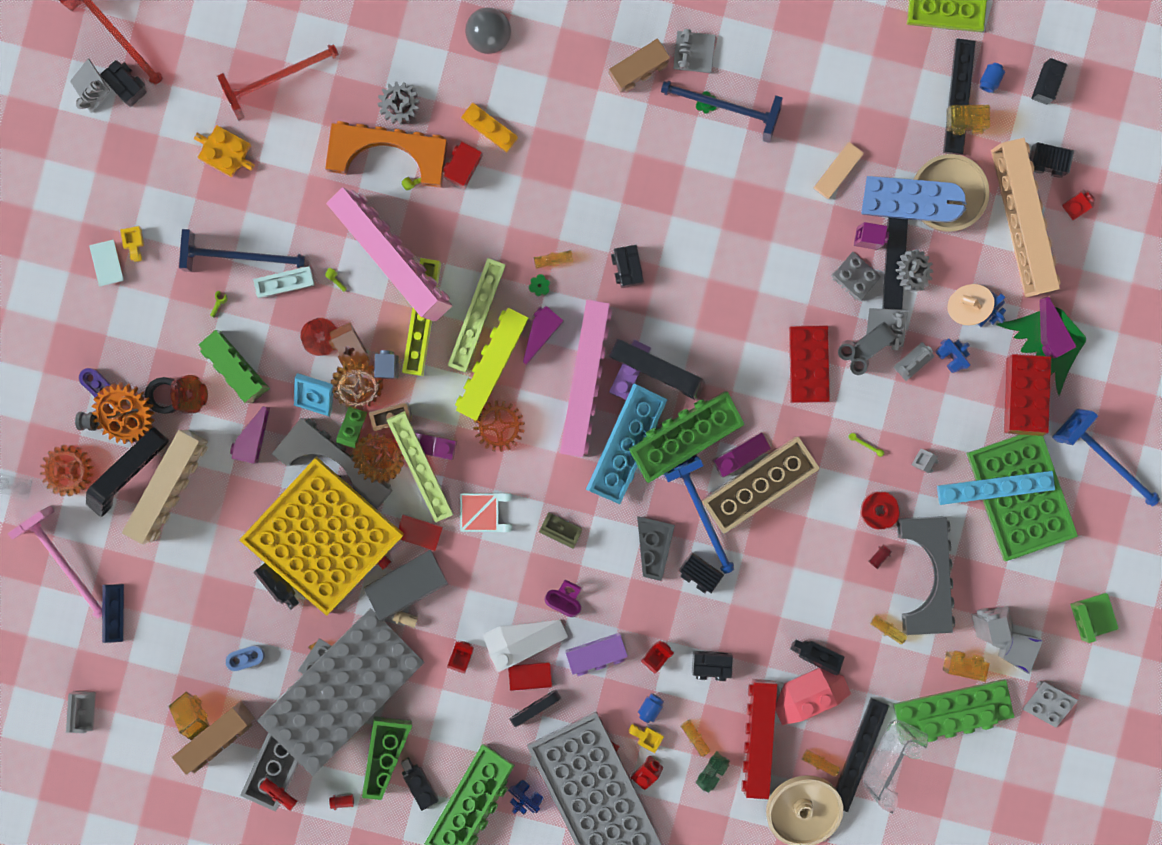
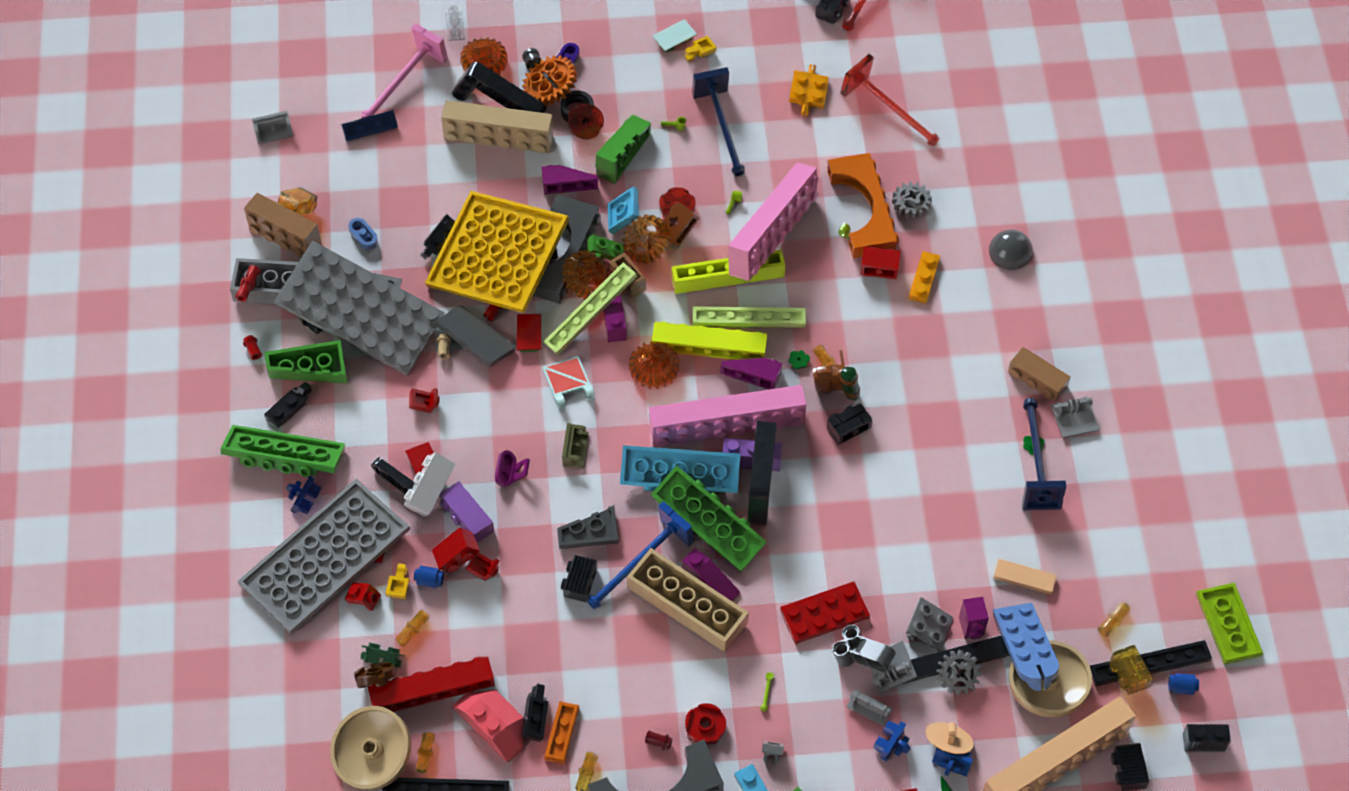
camera: 70 degrees right, 30 degrees down
light aqua plate [253,266,315,298] -> none
sand blue brick [374,350,399,379] -> none
white wedge [483,620,568,672] -> none
black brick [692,651,733,681] -> none
none -> reddish brown plate [354,662,396,688]
none -> white brick [403,452,456,517]
none -> red brick [432,527,480,573]
none -> orange tile [544,701,580,765]
none -> dark orange piece [812,350,860,400]
none -> clear yellow axle [1097,602,1131,637]

